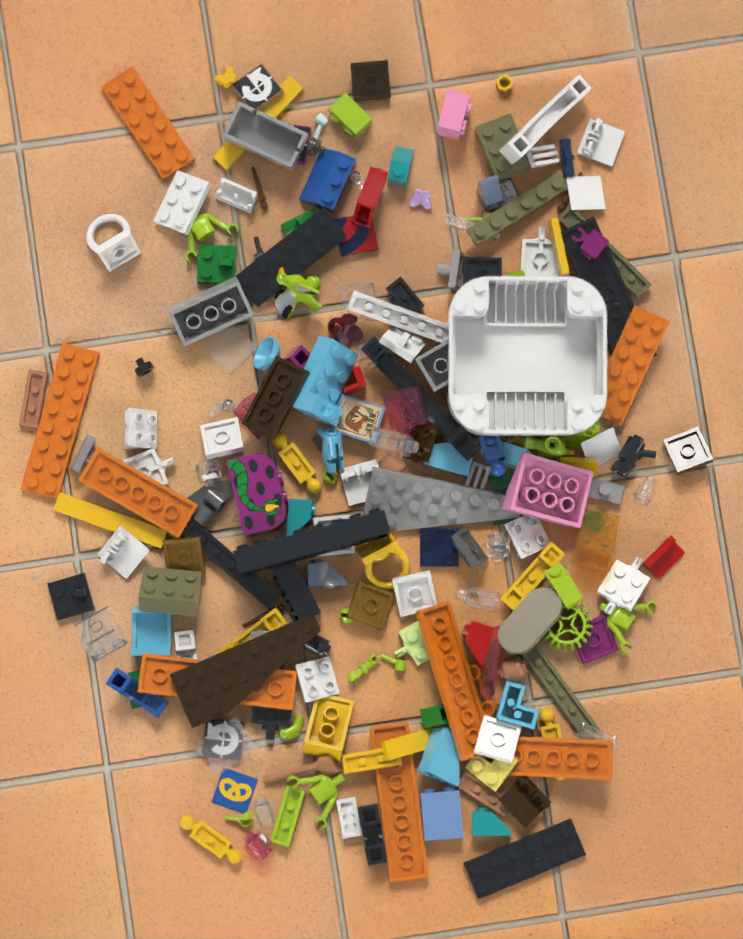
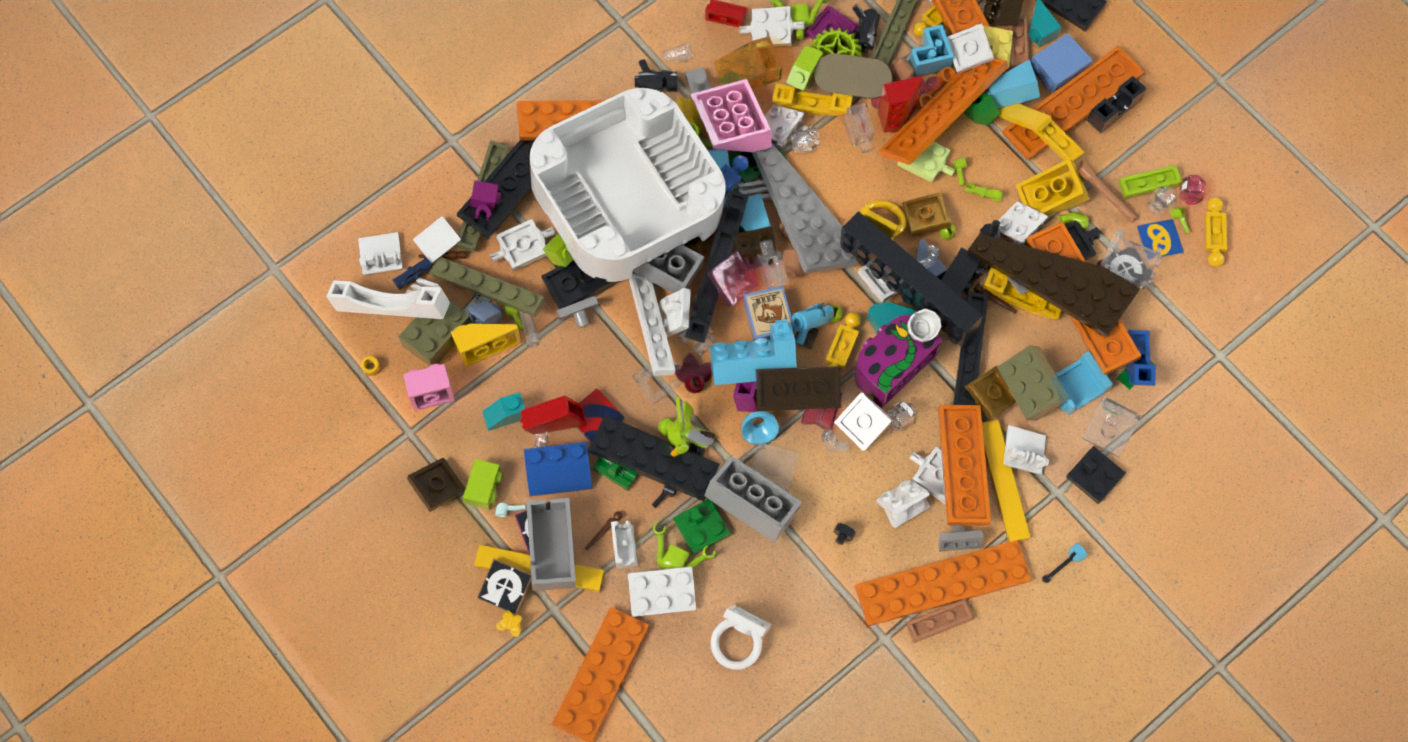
camera: 120 degrees left, 15 degrees down
white slope [174,630,198,660] -> none
dark grey panel [187,480,234,528] -> none
lime piece [287,774,345,829] -> none
clear smoke tile [306,137,325,157] -> none
white plate [336,797,362,839] -> none
white hinge [339,459,379,506] -> none
red panel [343,366,366,396] -> none
black hinge [386,276,425,313] -> none
white hinge [392,570,437,617] -> none
lavender piece [409,188,432,209] -> none
clear blue tile [420,528,459,567] -> none
dark grey hinge [451,528,488,569] -> none
yellow tile [547,217,569,277] -> none
hinge [663,427,713,475] -> none
none -> yellow slope [451,324,521,368]
none -> black piece [852,4,880,53]
none -> white hair [907,309,941,342]
none -> hinge [1042,543,1088,583]

